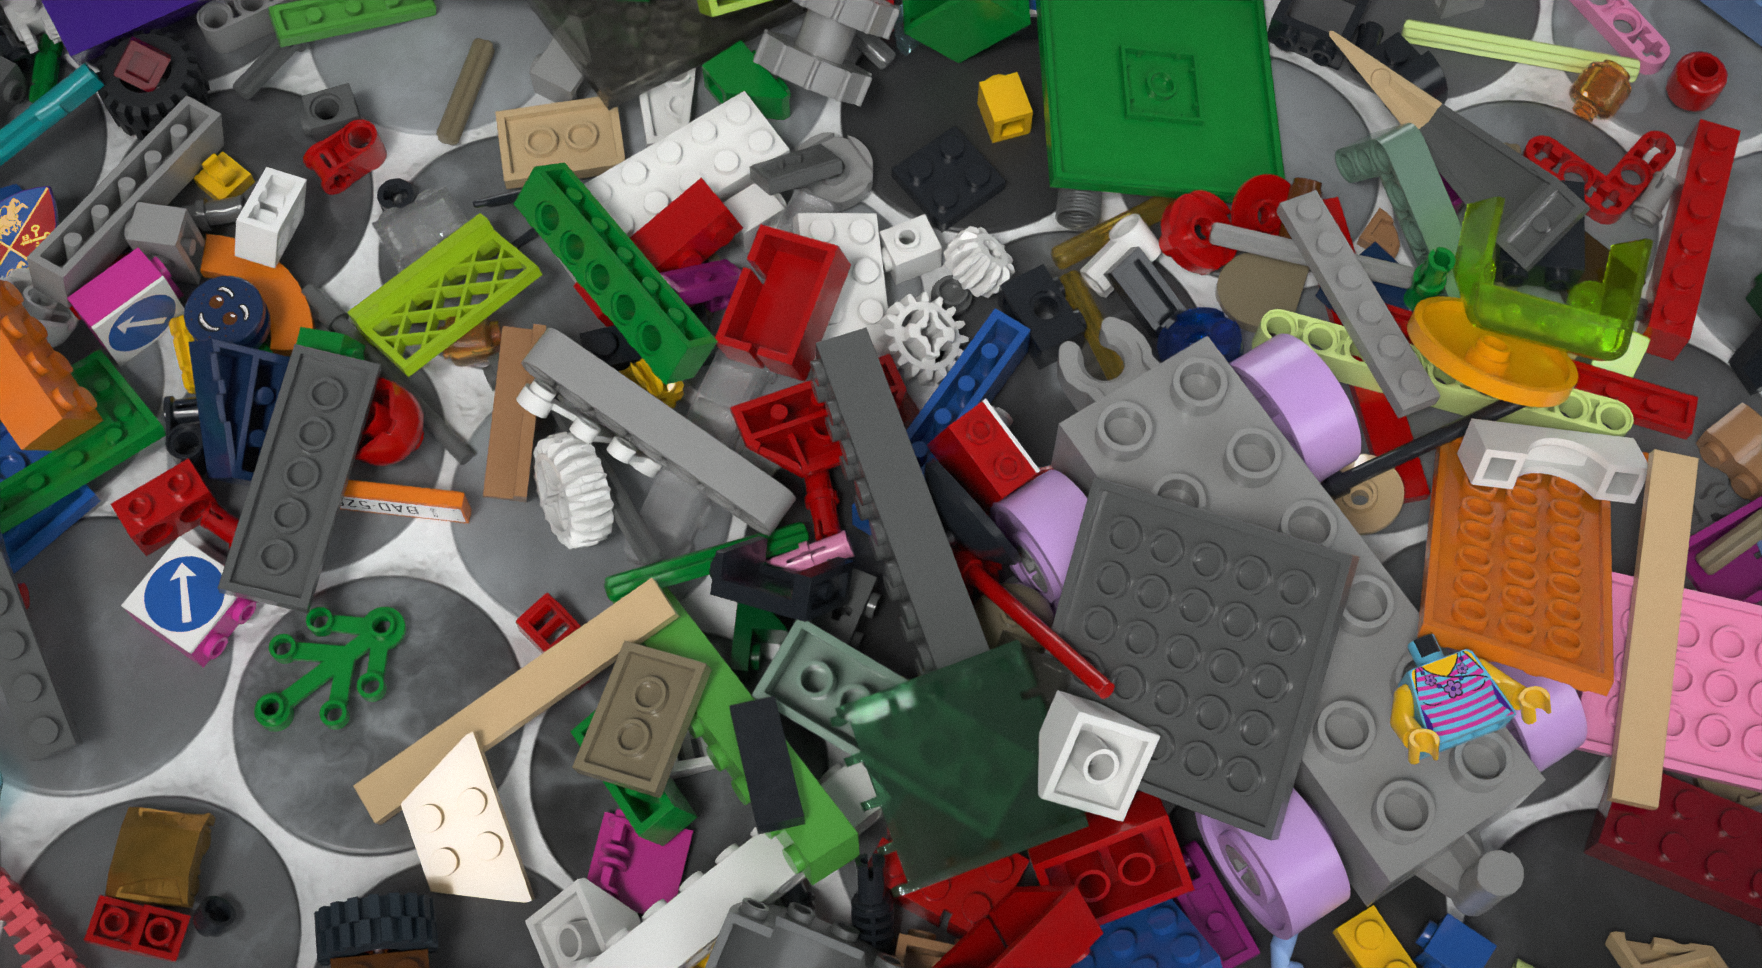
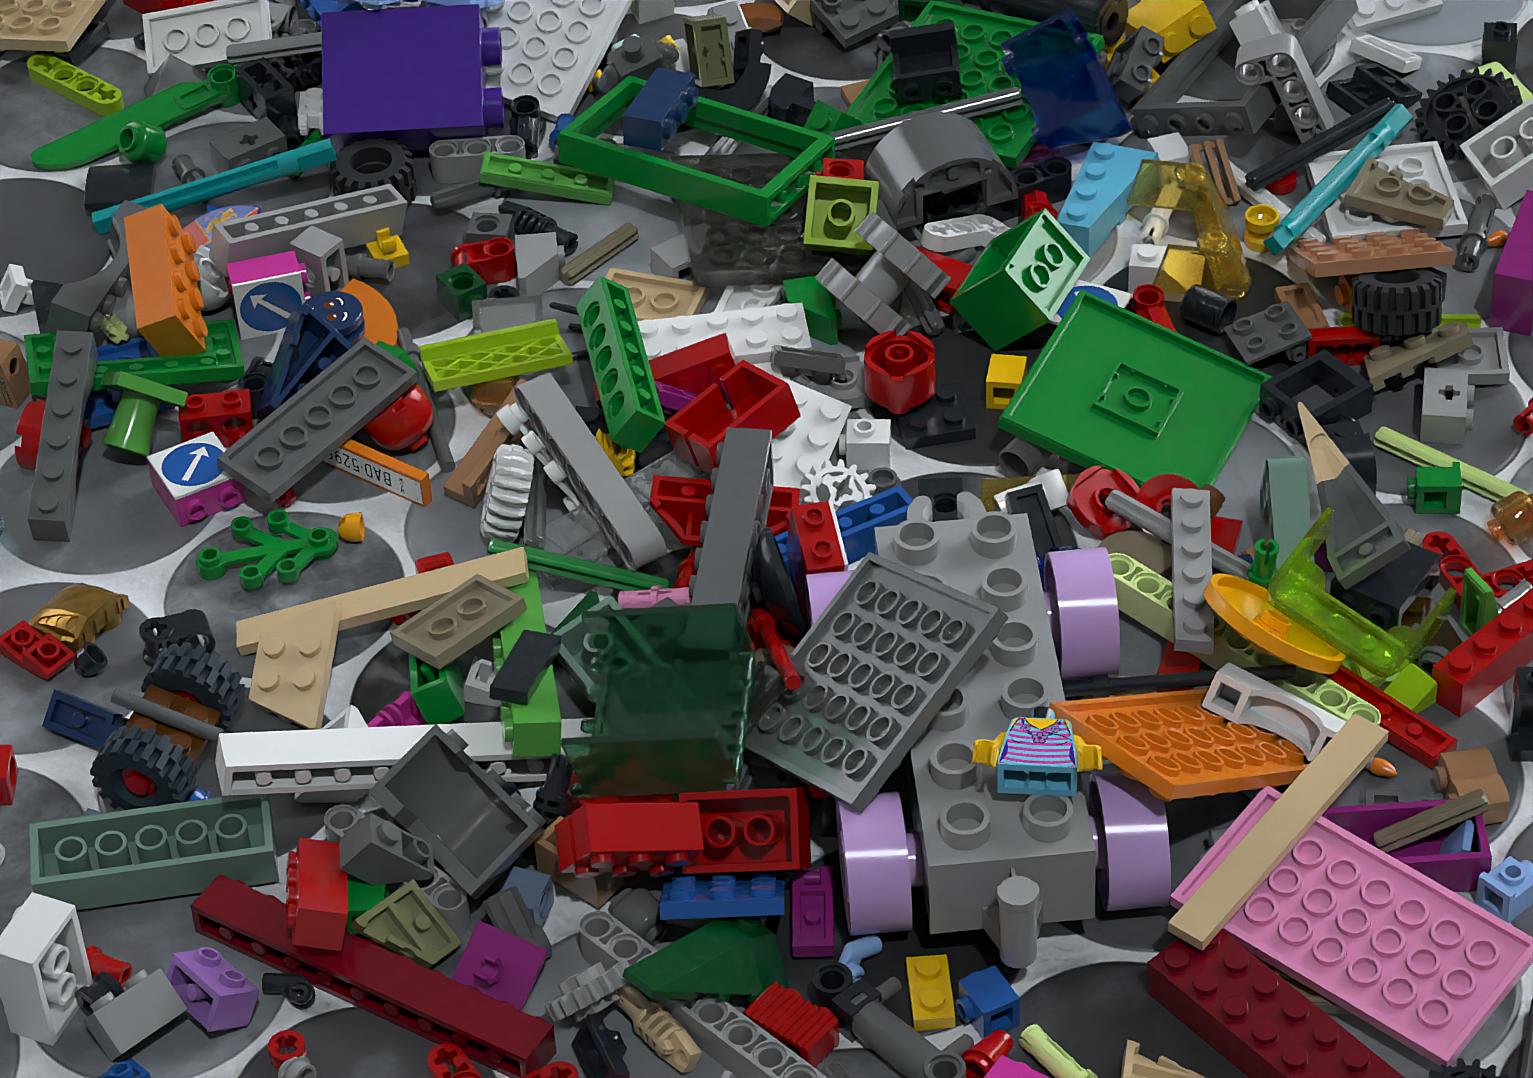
camera: 30 degrees right, 25 degrees down
dark red plate [113,36,171,92] -> none
white brick [234,167,307,268] -> none
black panel [709,536,854,622] -> none
white gear [943,226,1015,298] -> none
white slope [1038,690,1160,822] -> none
none -> bright green plant [100,371,188,457]
none -> black piece [139,609,216,667]
none -> light orange hinge [337,512,365,542]
none -> dark green brick [436,263,489,323]
none -> black hinge [498,201,578,254]
none -> light grey slope [515,232,566,305]
none -> red brick [864,330,936,414]
none -> green brick [1407,462,1463,514]
none -> bright green slope [1459,567,1499,637]

